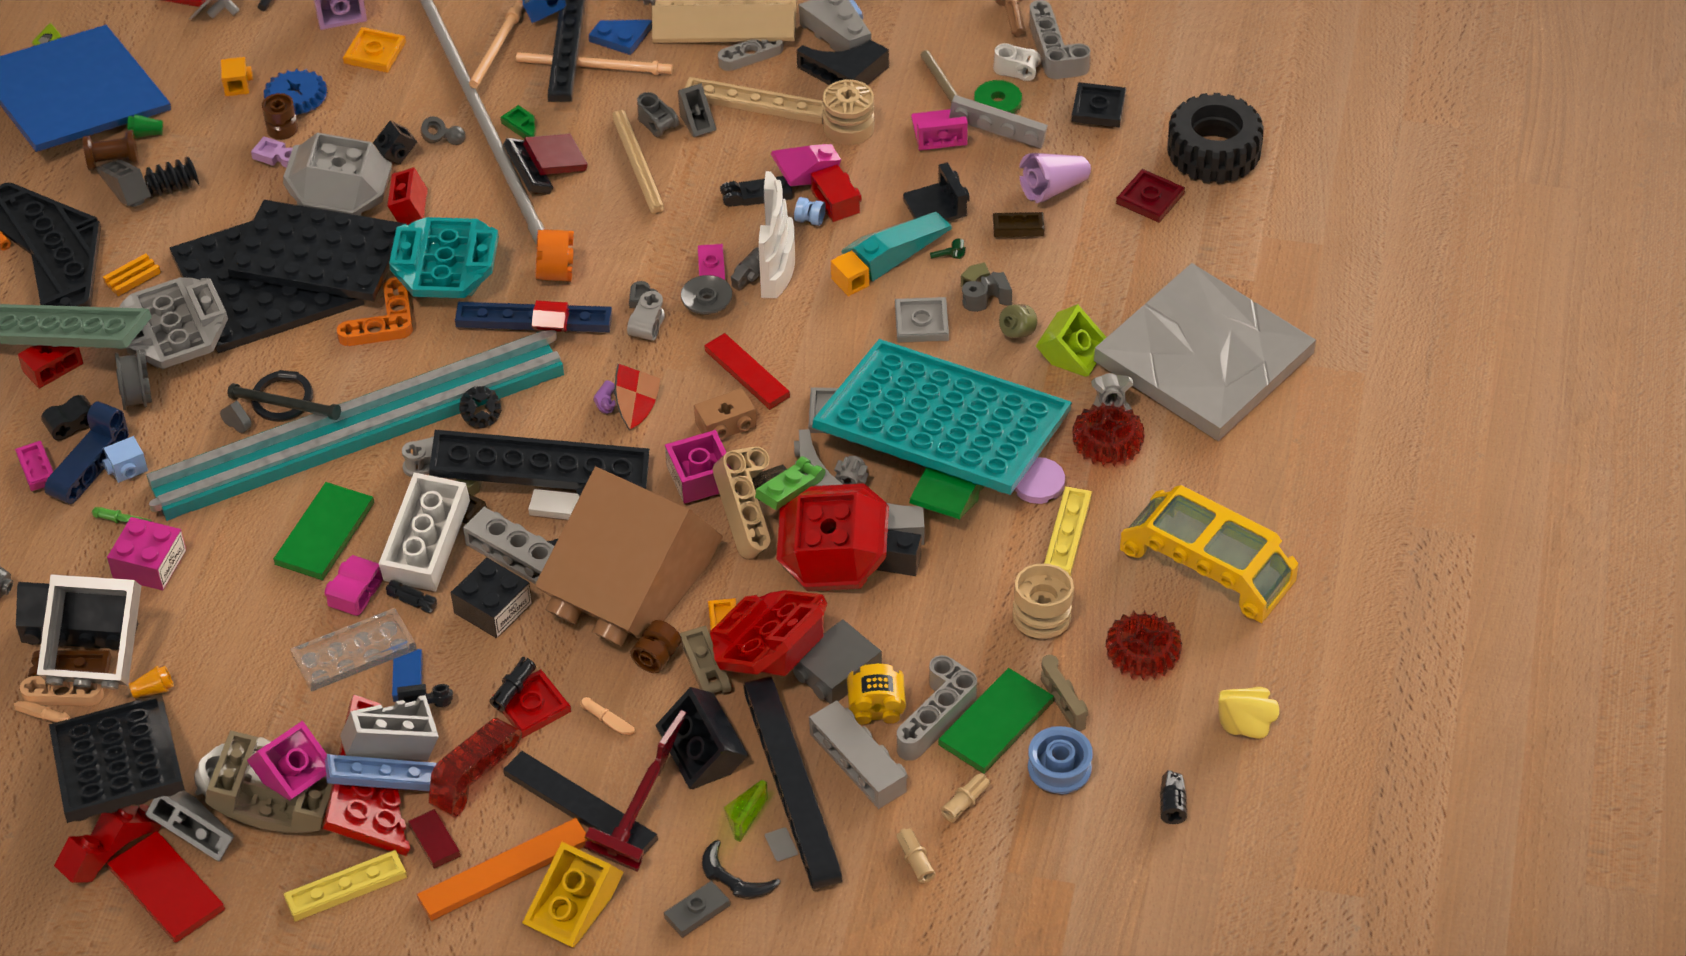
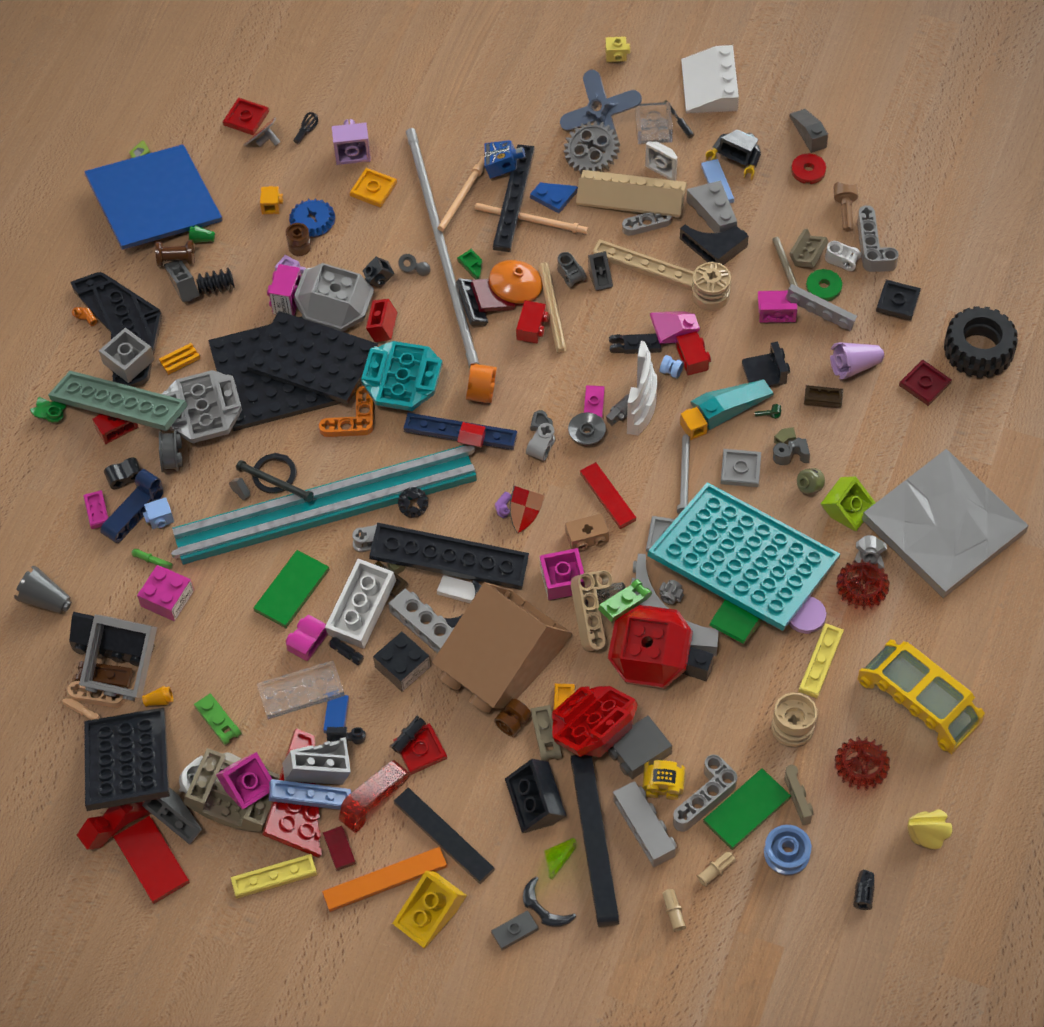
camera: 10 degrees right, 10 degrees up
light nougat piece [580,697,635,735] -> none
dark red piece [584,710,687,872] -> none
light grey sticker [765,827,798,861] -> none
none -> light grey brick [99,328,155,383]
none -> bright green plate [194,693,242,746]
none -> dark pink brick [267,264,301,315]
none -> orange dish [489,260,543,303]
none -> red brick [516,300,549,344]
none -> light grey bar [677,434,690,514]
none -> dark tan bracket [790,229,828,268]

